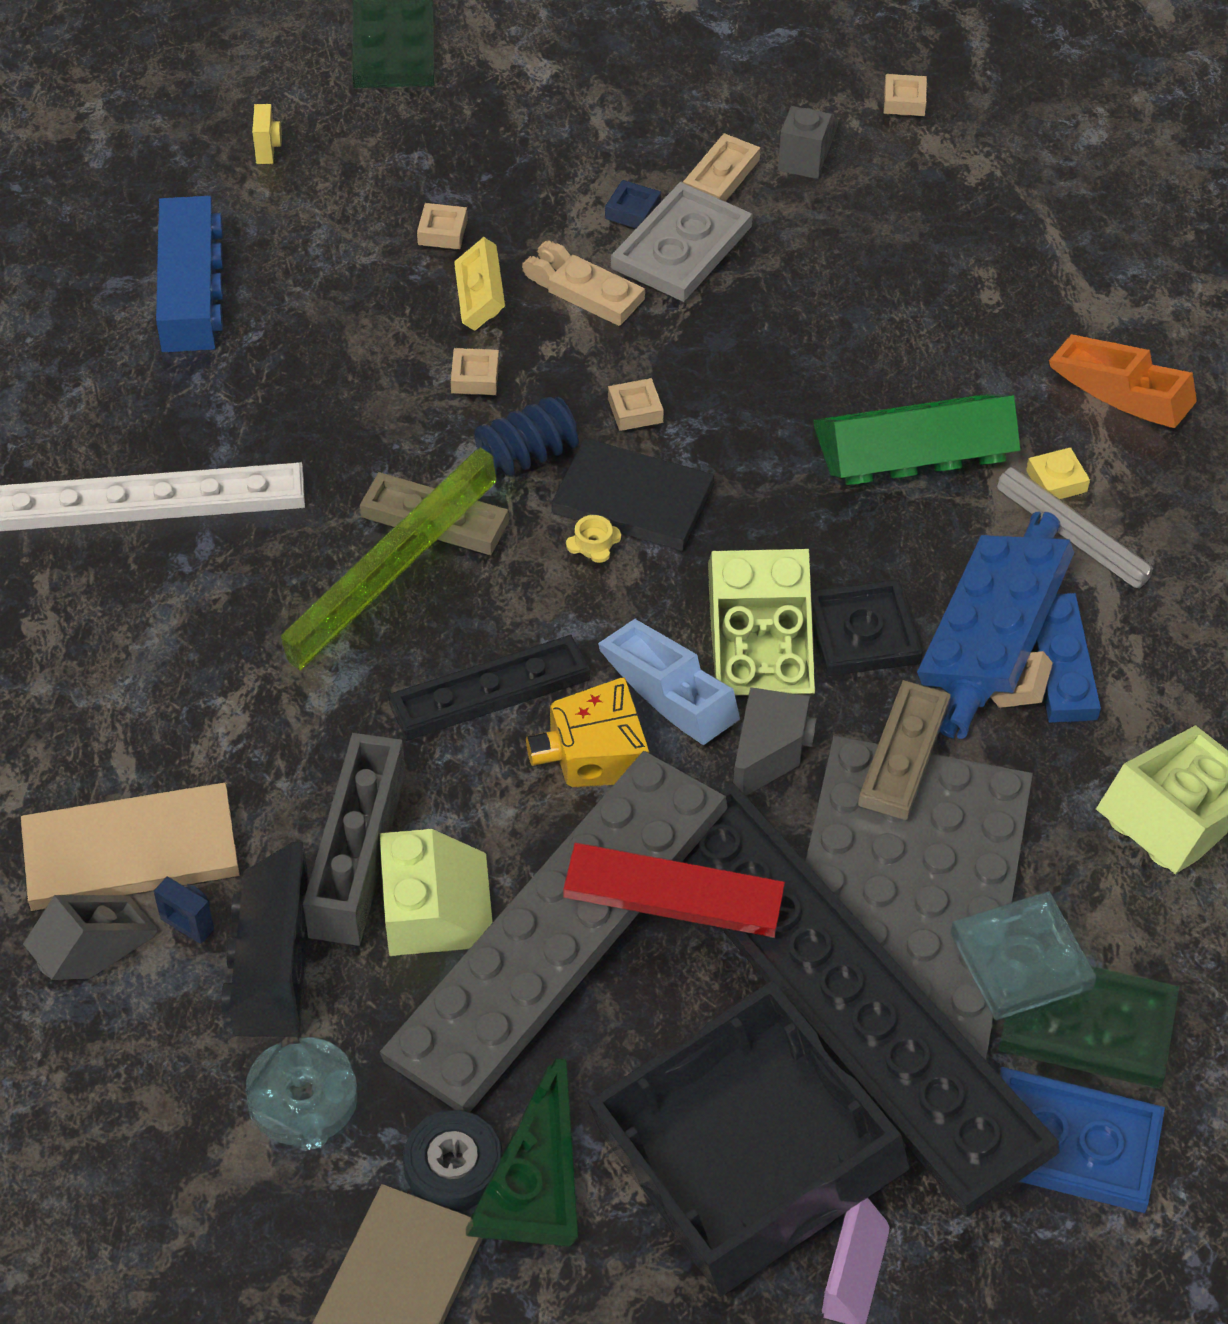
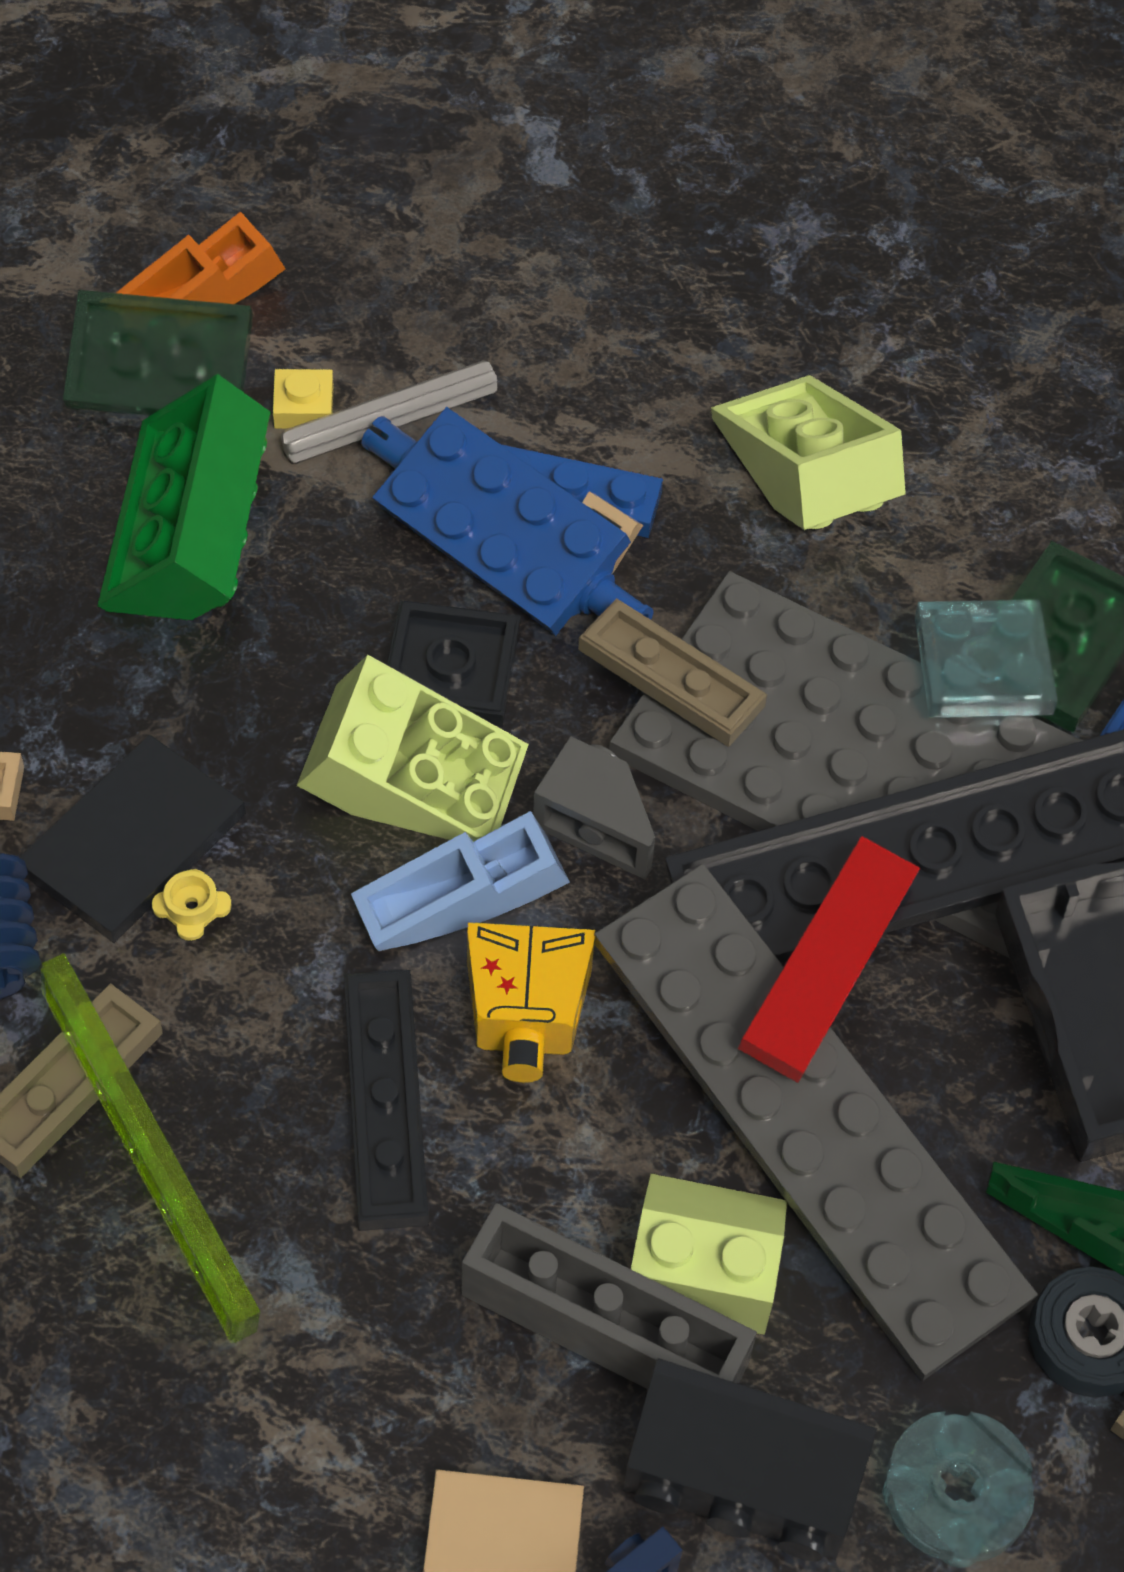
camera: 75 degrees left, 5 degrees up
none -> clear green plate [63,290,253,415]

